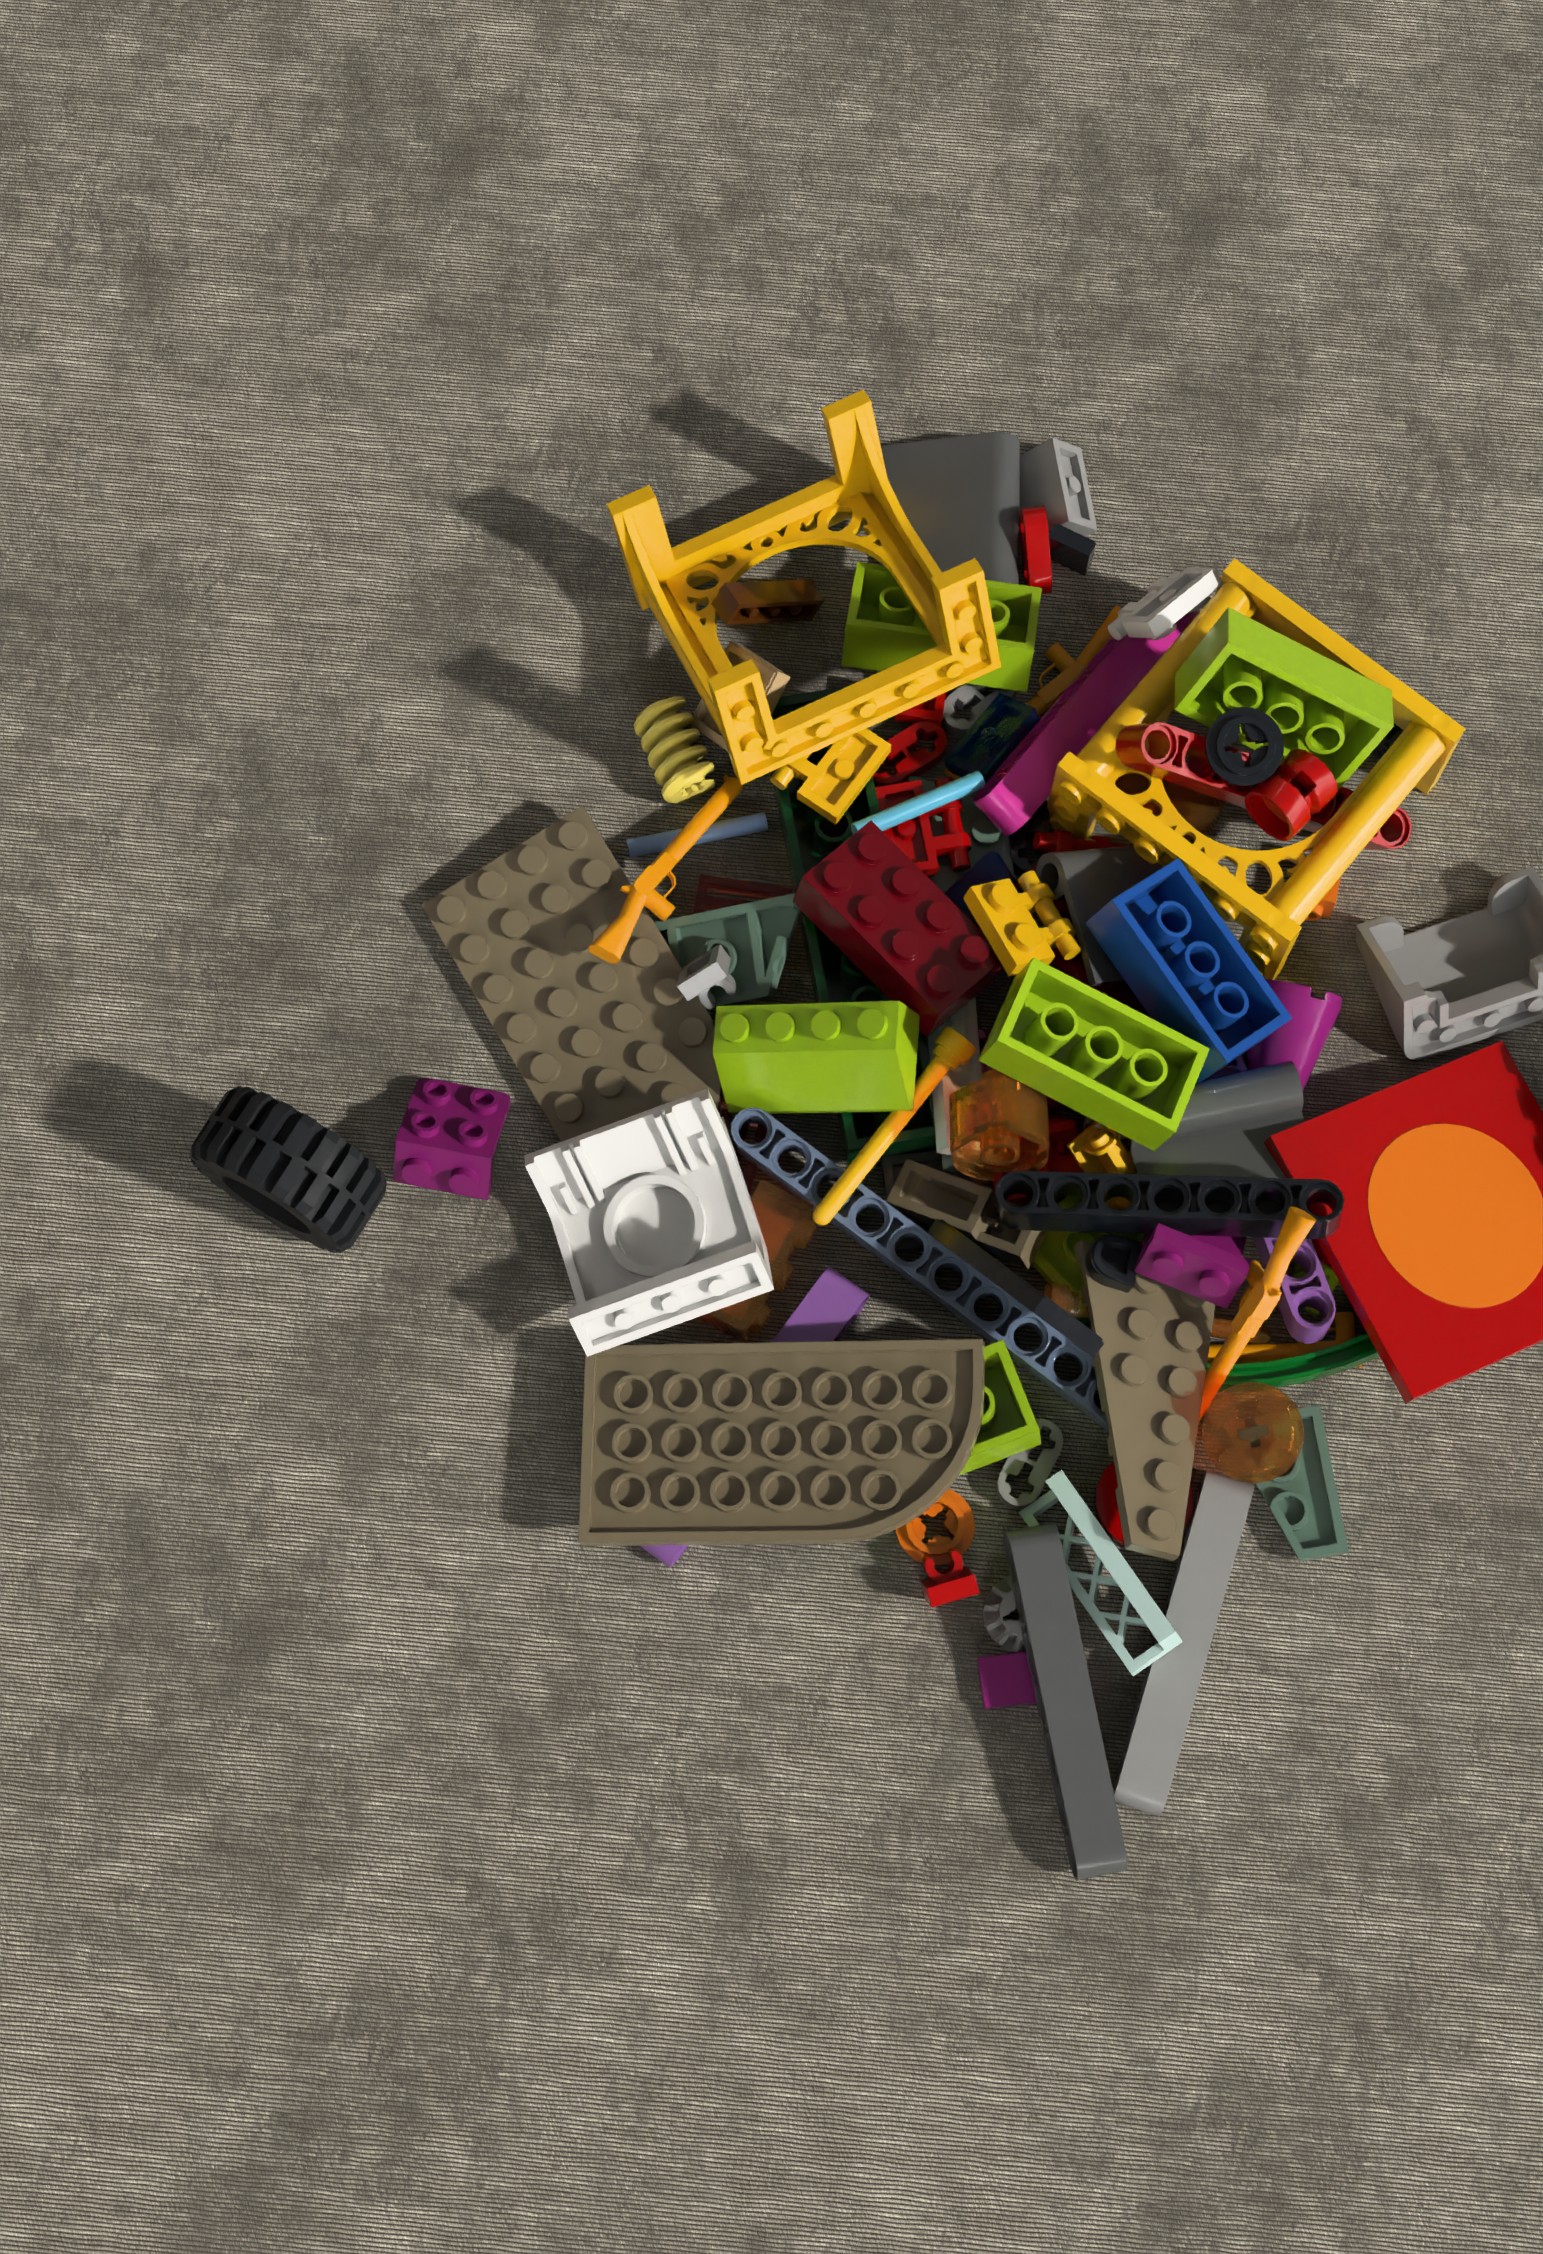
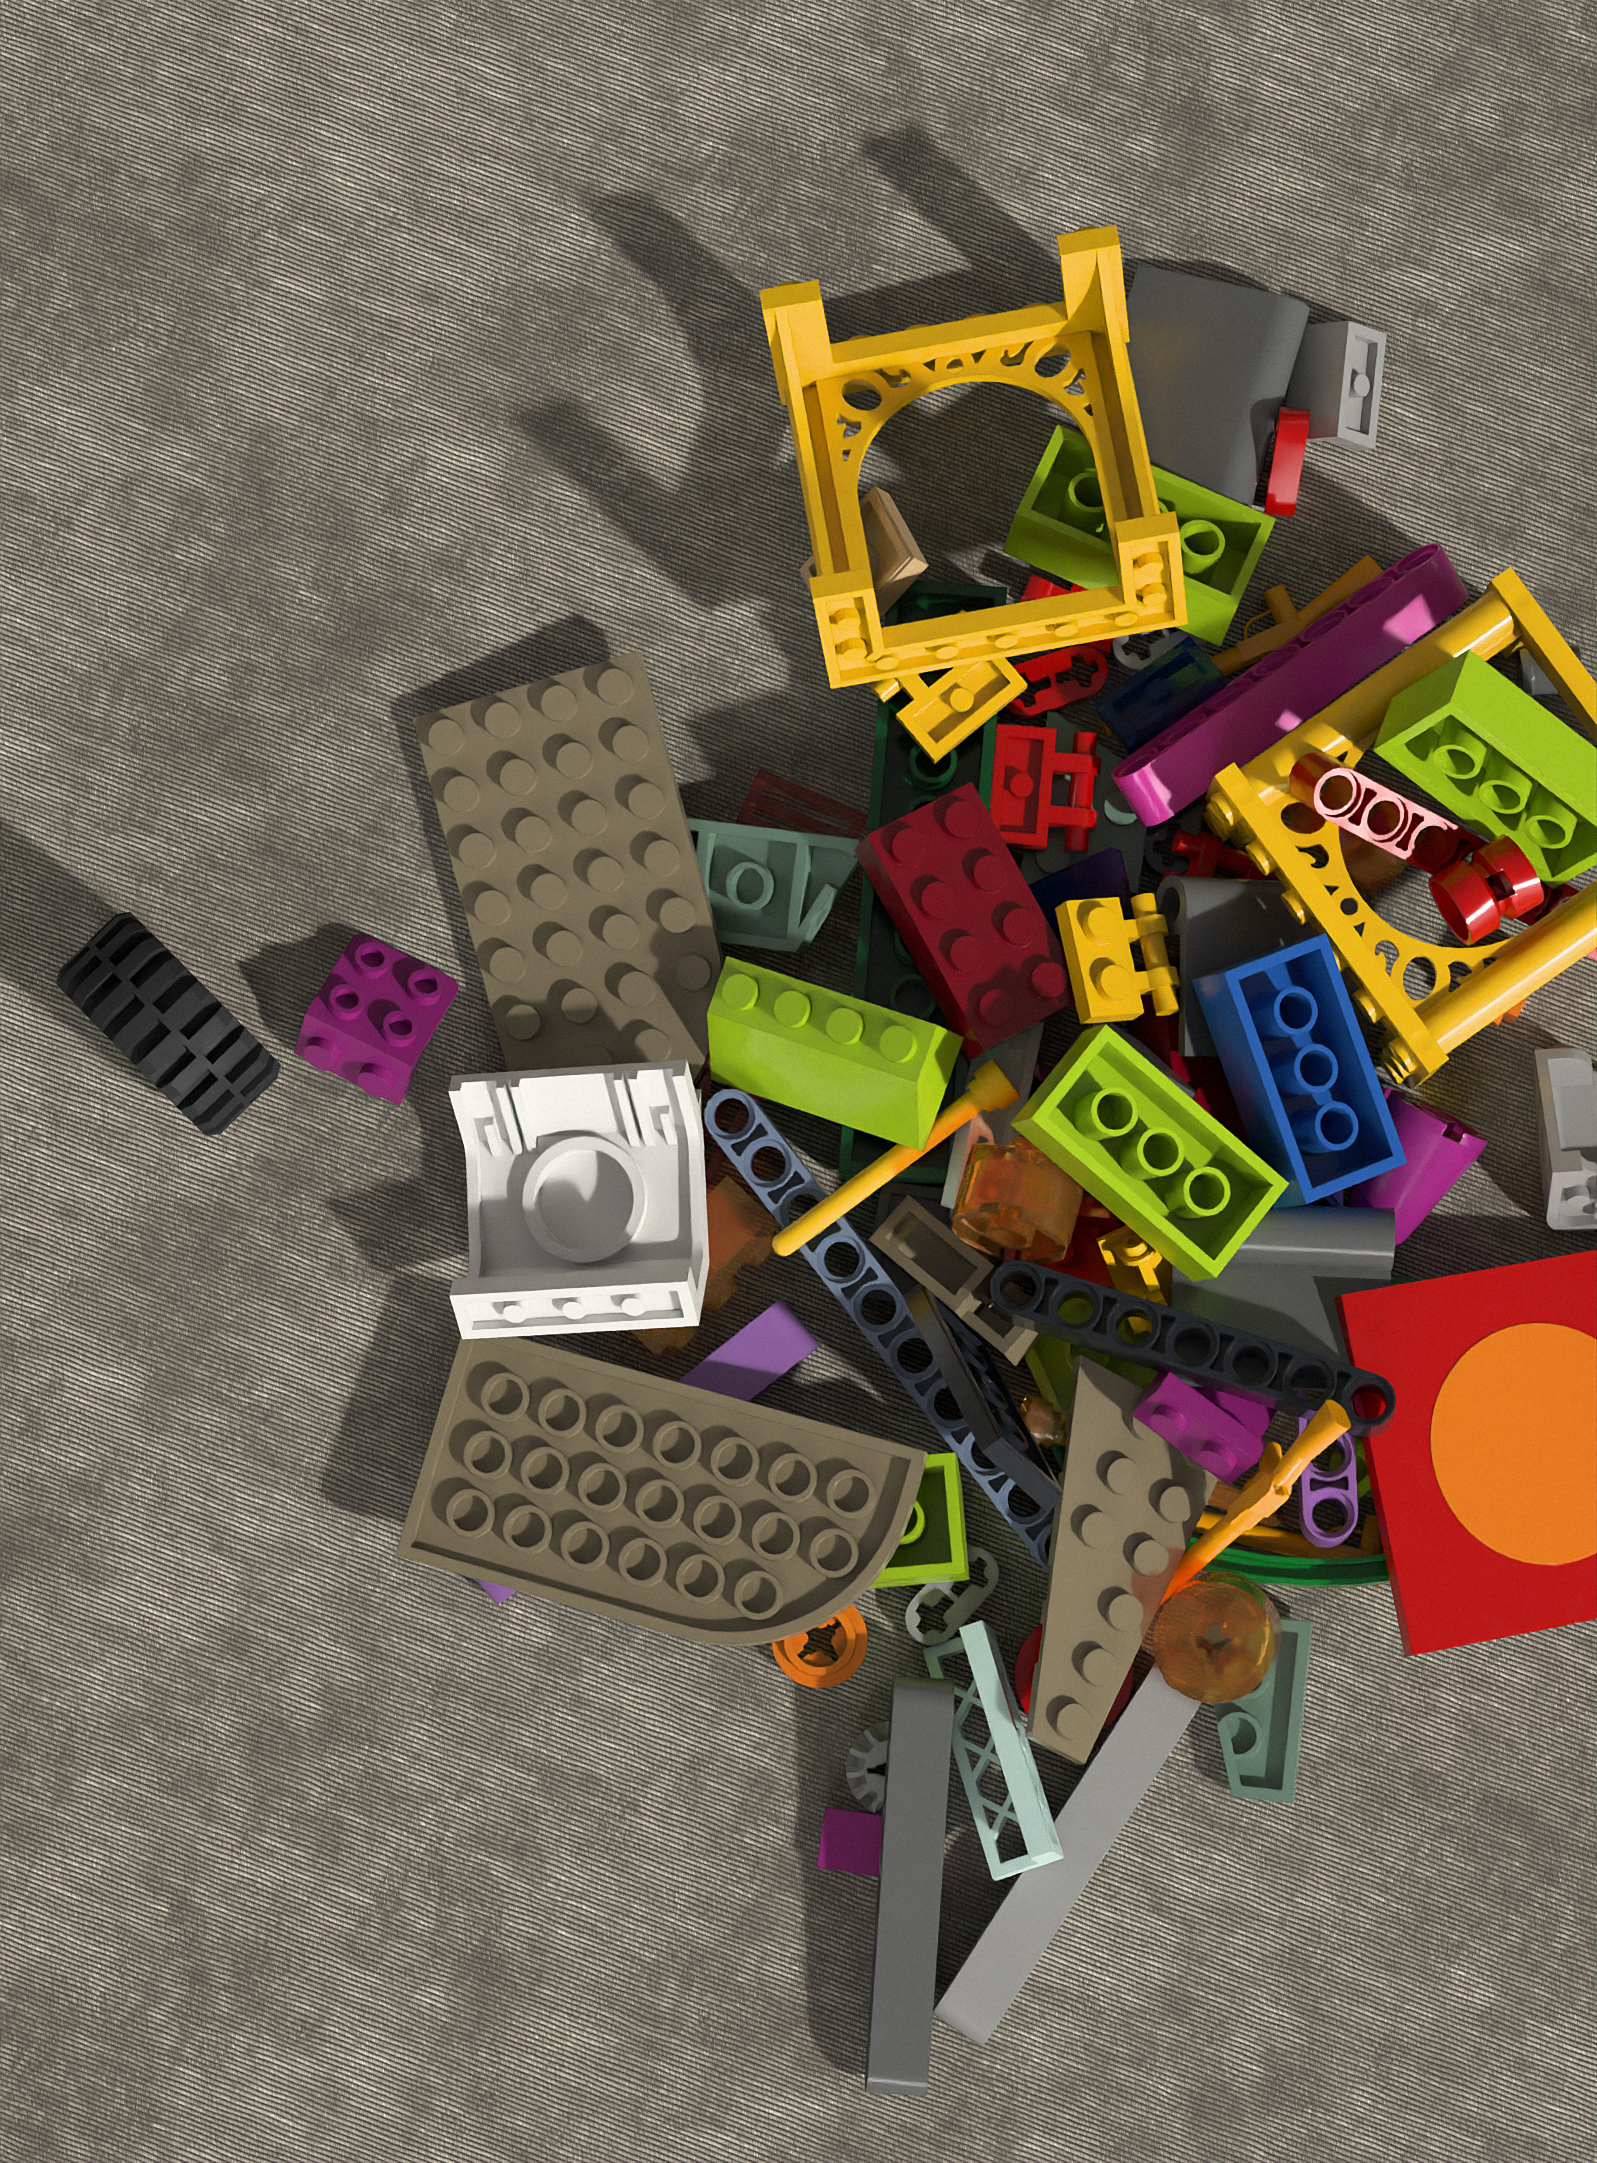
camera: 20 degrees right, 10 degrees up
light orange piece [588,775,743,964] -> none
light blue bar [626,812,768,858] -> none
light yellow piece [634,696,716,804] -> none
light grey tile [677,944,736,1010] -> none
reddish brown piece [711,579,825,625] -> none
medium azure bar [851,770,985,834] -> none
red tile [919,1547,980,1607] -> none
black tile [1049,524,1096,576] -> none
black tile [1085,1234,1142,1293] -> none
white plate [1108,567,1223,640] -> none
black gear [1204,707,1284,787] -> none

